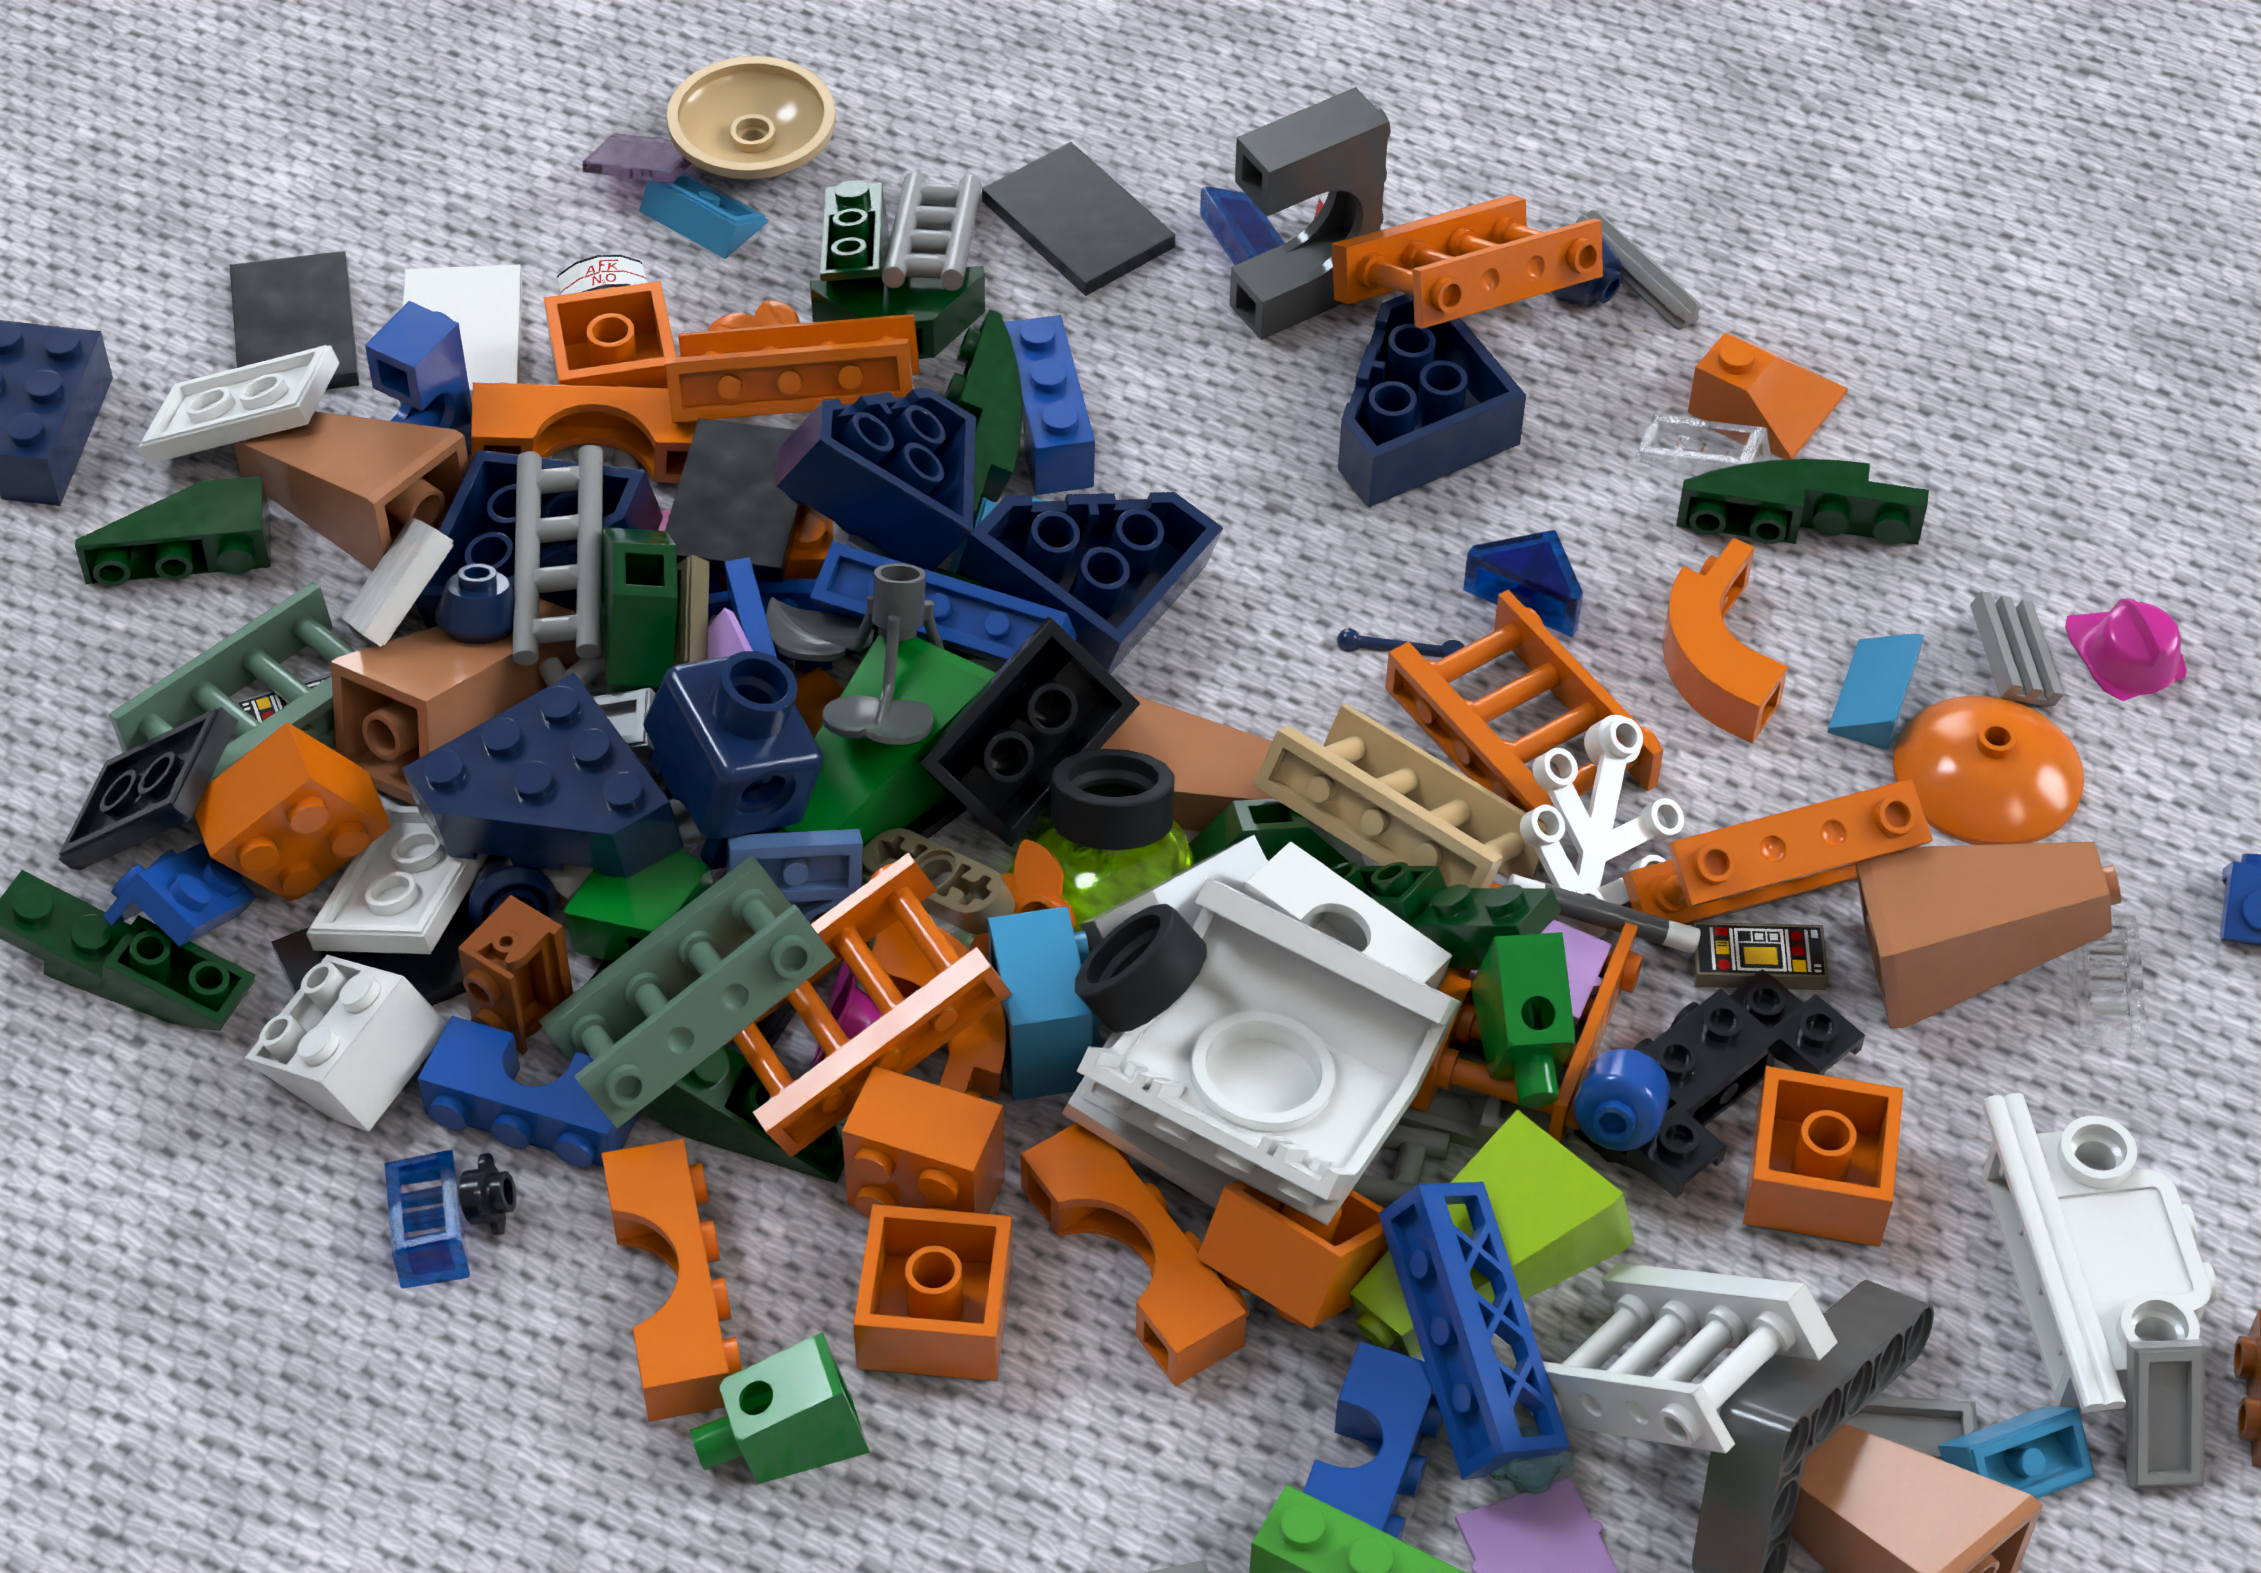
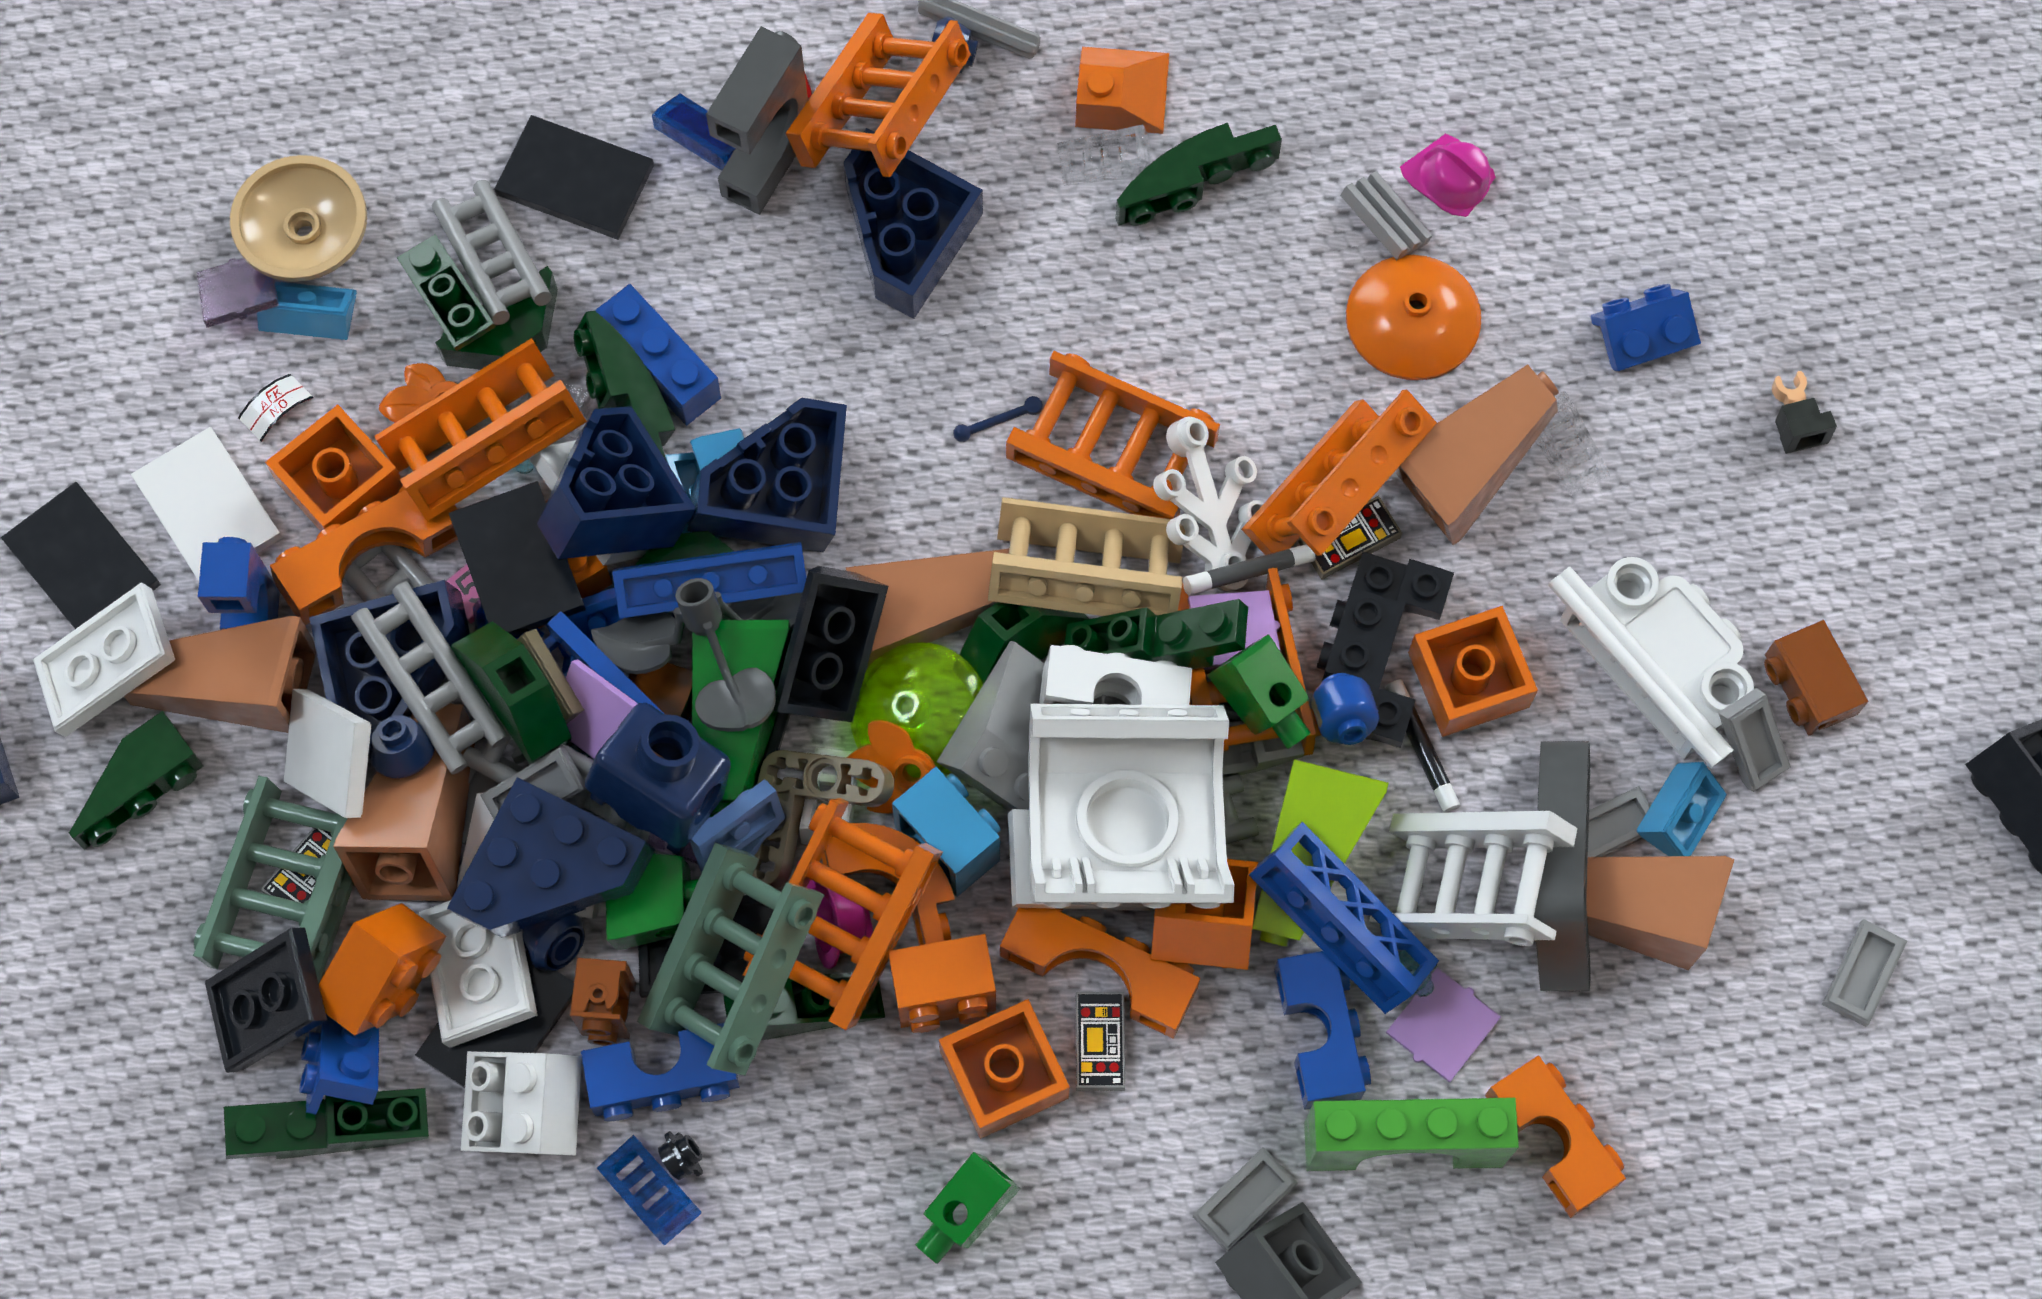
camera: 30 degrees left, 20 degrees up
orange arch [601,1138,742,1422] -> none
black tyre [1050,749,1175,850] -> none
black tyre [1075,903,1207,1033] -> none
clear blue slope [1463,530,1583,637] -> none
orange arch [1663,537,1788,744] -> none
dark azure slope [1827,634,1924,750] -> none
none -> tile [1075,992,1125,1091]
none -> black bar [1385,679,1461,813]

